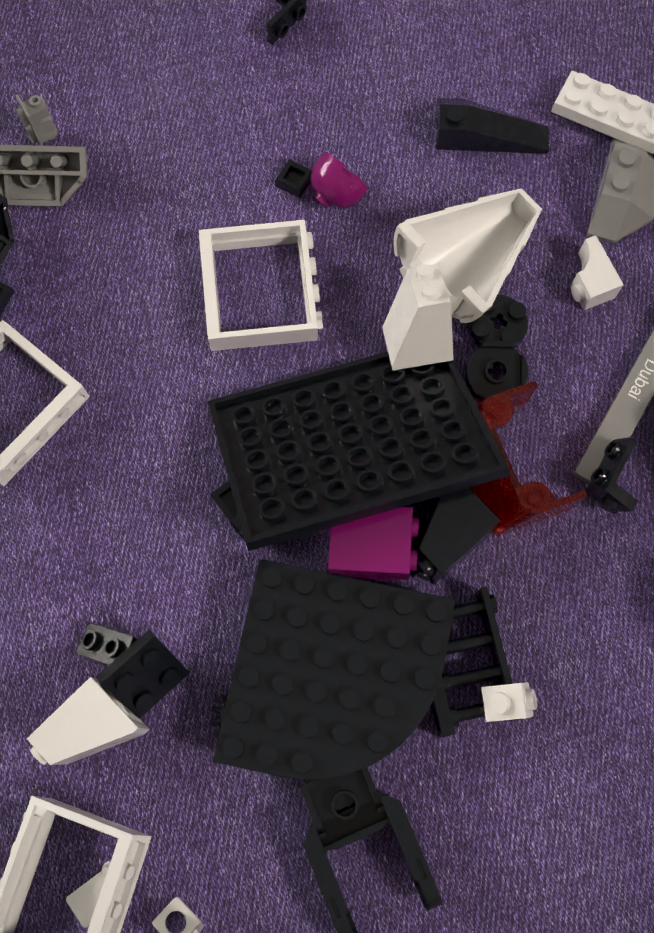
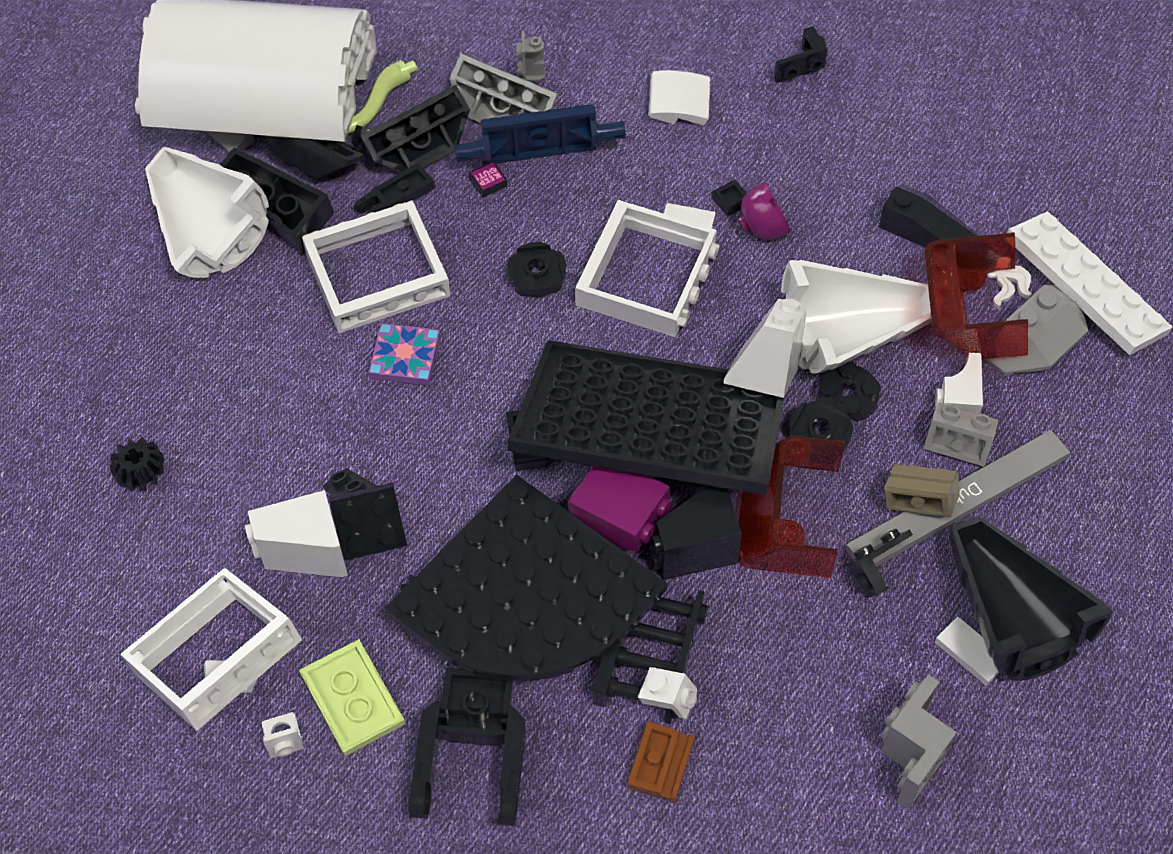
camera: 30 degrees right, 15 degrees down
none -> yellowish green tile [299,639,405,756]
none -> tile [369,323,440,386]
none -> dark blue plate [454,104,626,165]
none -> tile [469,161,508,198]
none -> black plate [507,242,566,297]
none -> dark orange plate [627,721,695,803]
none -> white slope [649,71,710,126]
none -> white sticker [664,203,715,228]
none -> dark tan brick [885,464,960,518]
none -> light grey bracket [923,403,998,467]
none -> clear red windscreen [924,232,1028,359]
none -> white piece [987,255,1032,309]

